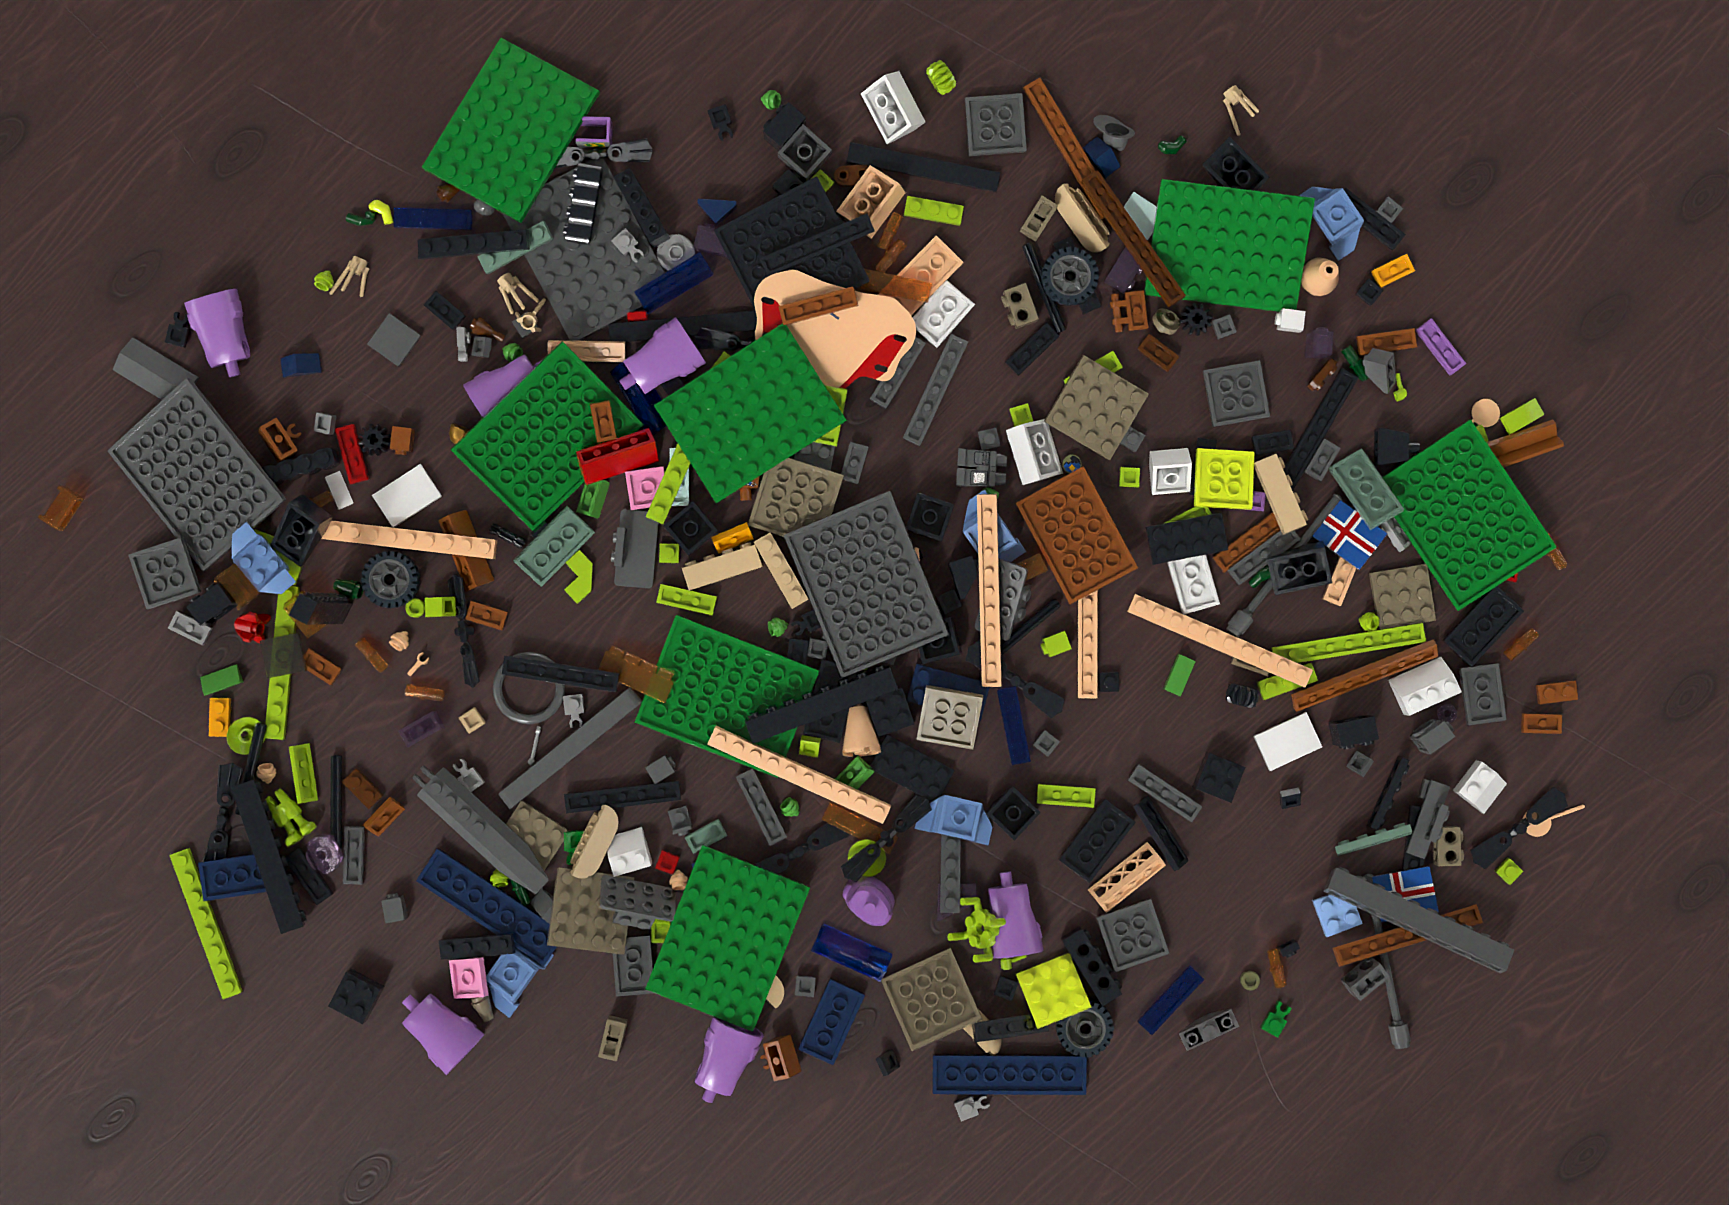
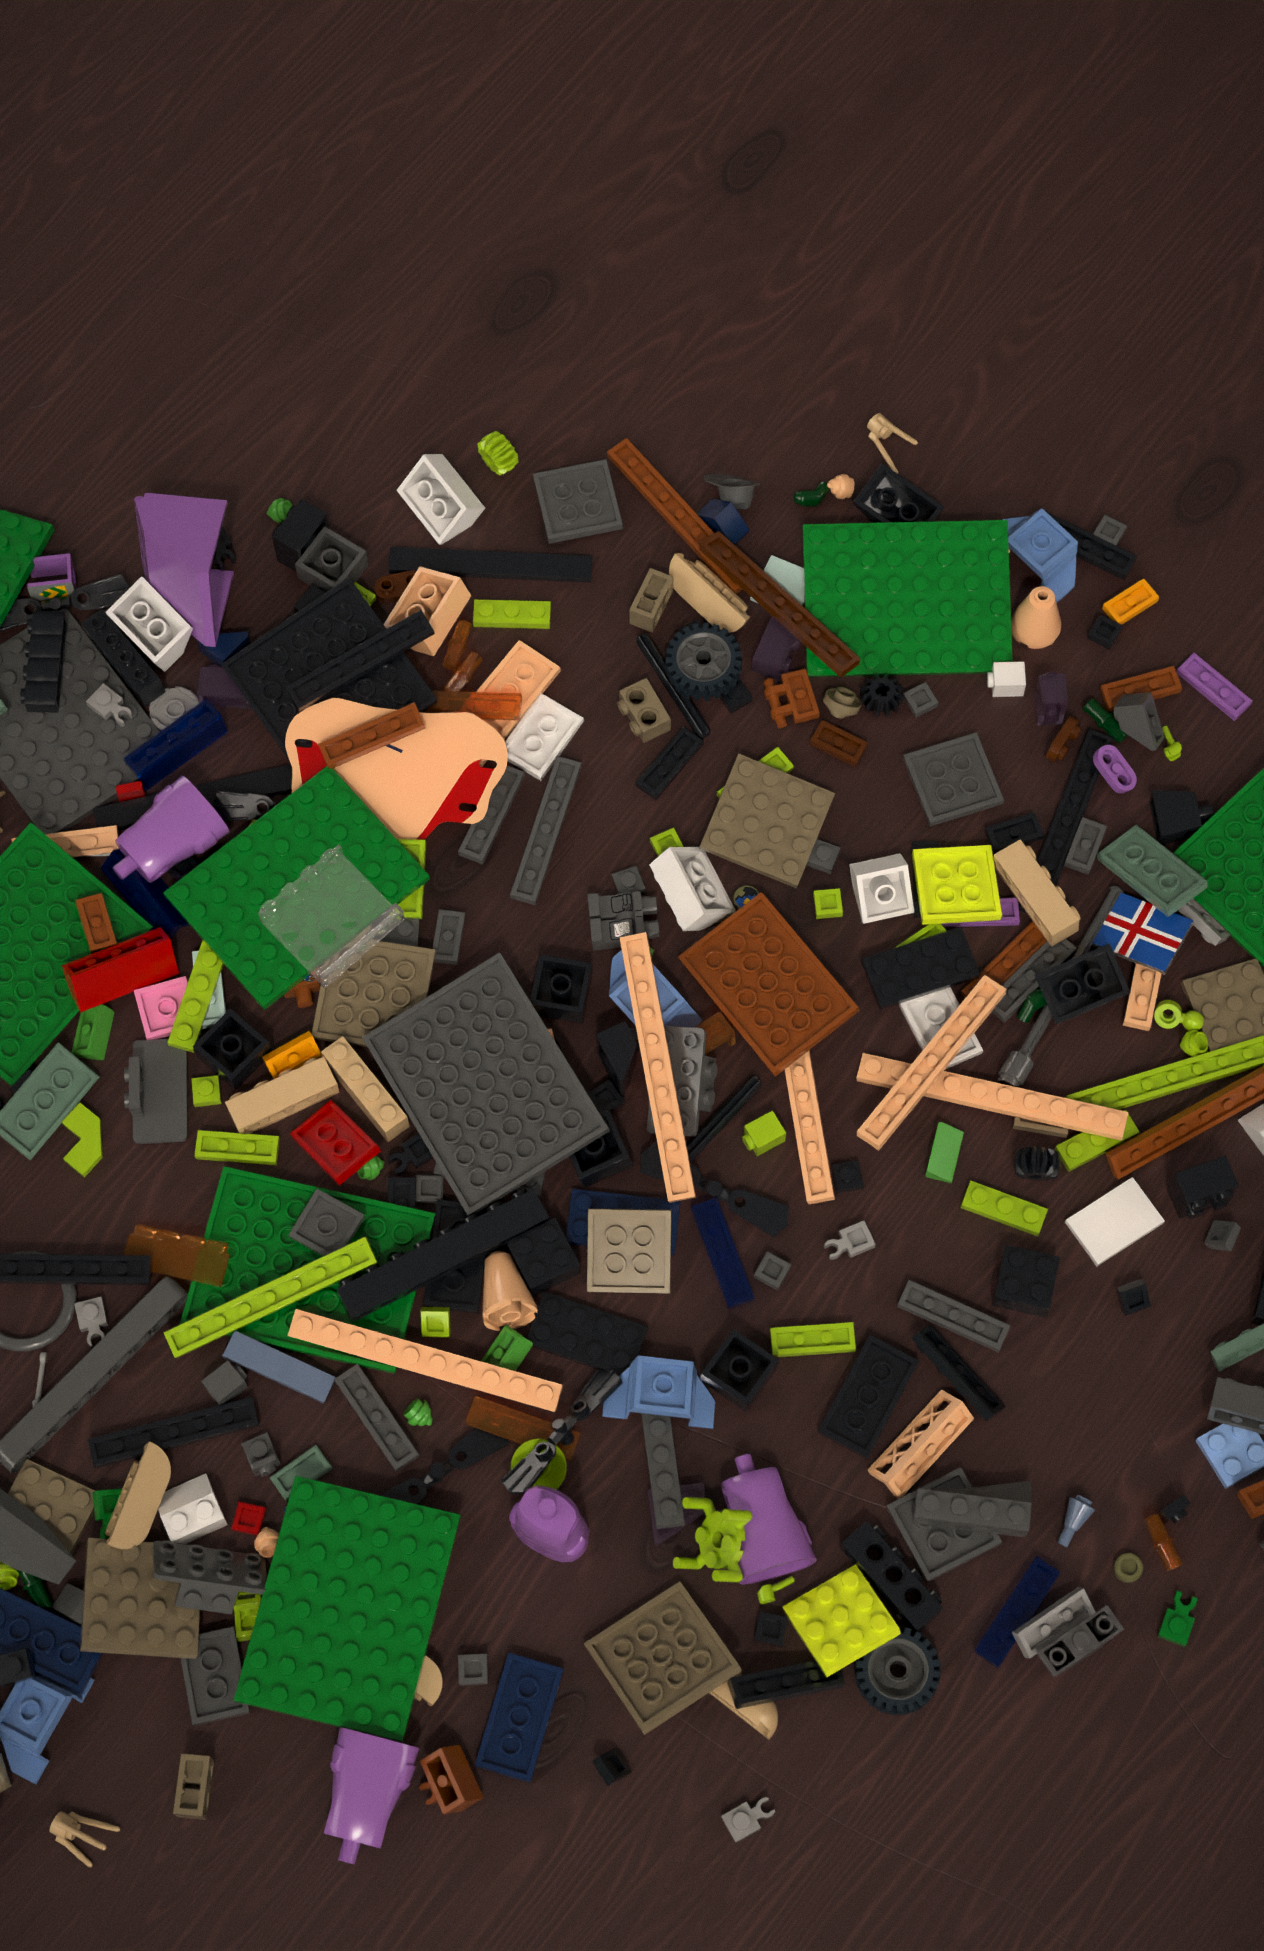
camera: 10 degrees left, 20 degrees down
clear blue panel [811,924,892,982] -> none
dark blue plate [932,1054,1087,1095] -> none
none -> tan plant [49,1811,120,1867]
none -> white slope [105,576,193,672]
none -> medium lavender windscreen [134,493,234,647]
none -> lime plate [164,1237,378,1358]
none -> sand blue tile [222,1331,336,1404]
none -> clear panel [258,844,405,988]
none -> dark grey plate [288,1189,365,1257]
none -> red tile [290,1100,381,1186]
none -> light grey plate [824,1221,876,1260]
none -> light nougat plate [827,474,854,500]
none -> light nougat plate [857,975,1007,1150]
none -> dark grey wedge [912,1481,1032,1538]
none -> lime plate [961,1181,1048,1236]
none -> light grey plate [1012,1587,1096,1659]
none -> sand blue cone [1057,1495,1095,1547]
none -> medium lavender plate [1093,745,1137,794]
none -> lime plate [1154,1000,1204,1031]

